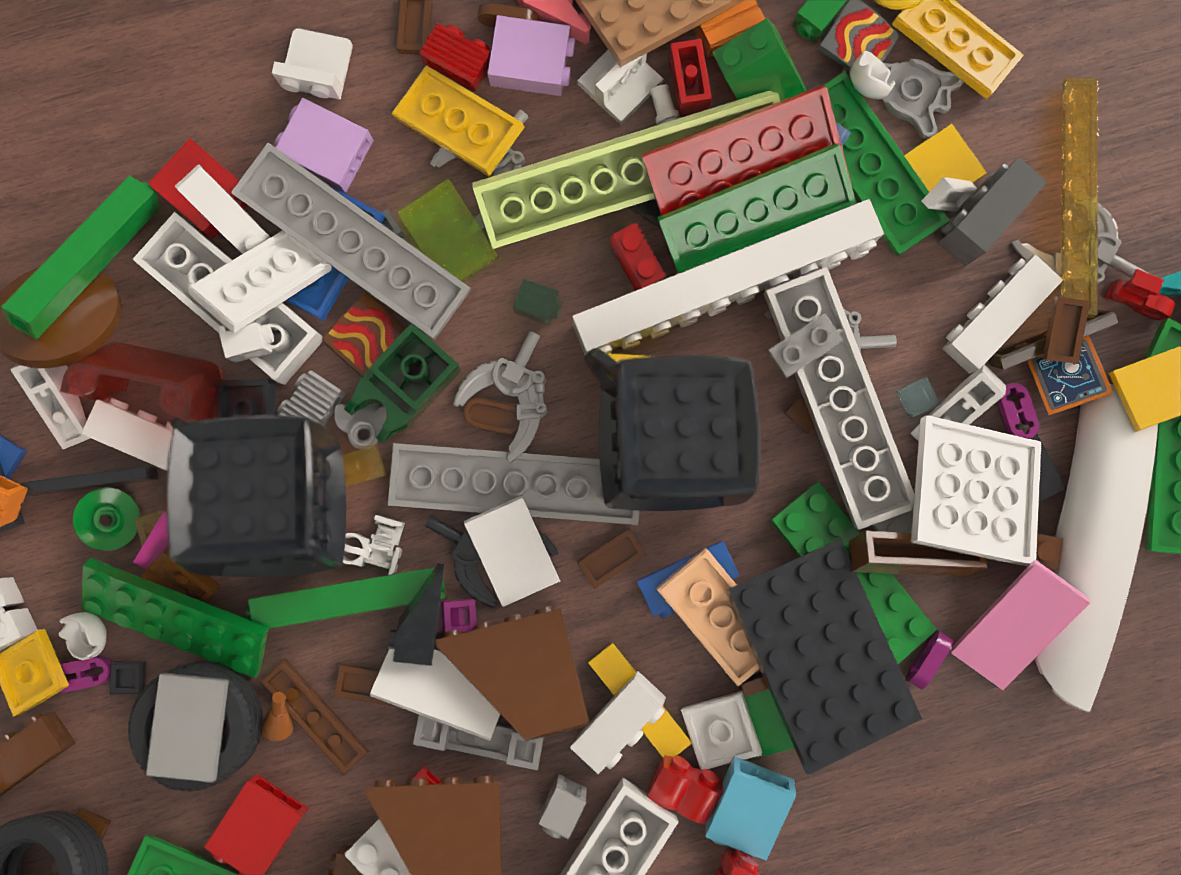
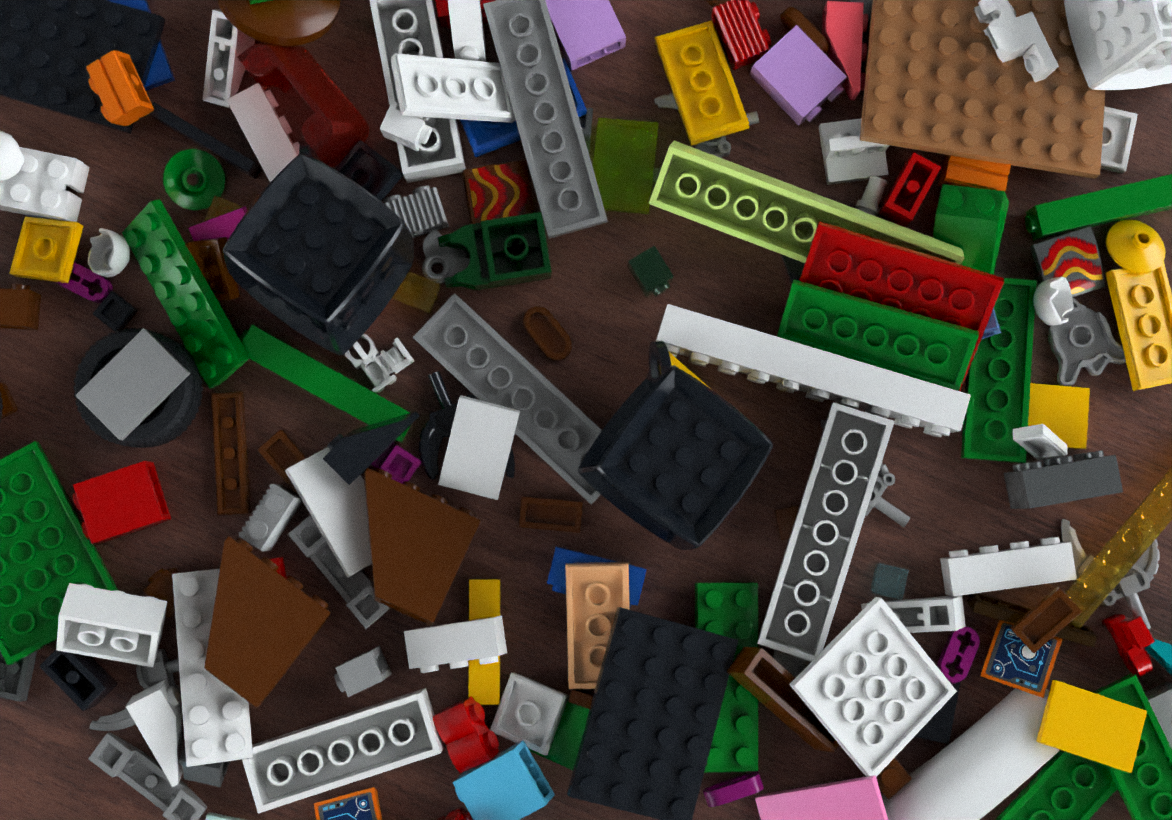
camera: 40 degrees right, 0 degrees up
dark orange cone [261,692,294,741] -> none
light grey bar [453,331,548,463] -> none
red brick [609,223,666,291] -> none
light grey brick [766,313,843,378] -> none
none -> light grey brick [239,484,303,552]

